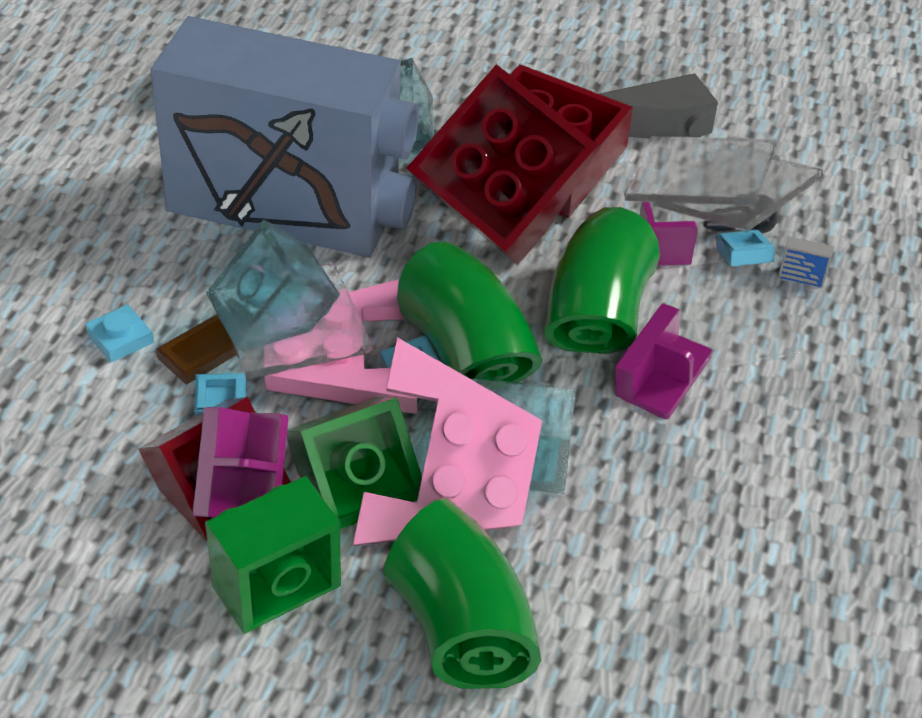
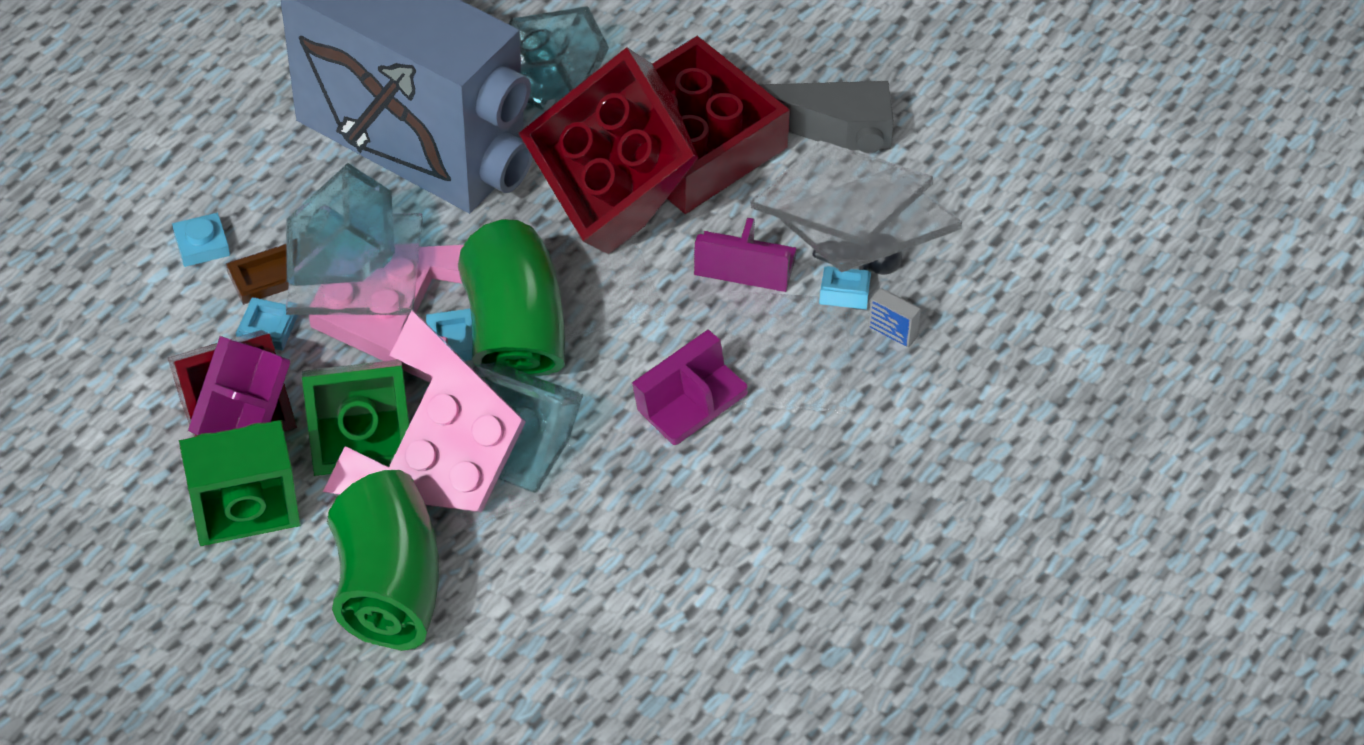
camera: 20 degrees right, 5 degrees up
green brick [544,207,660,354] -> none

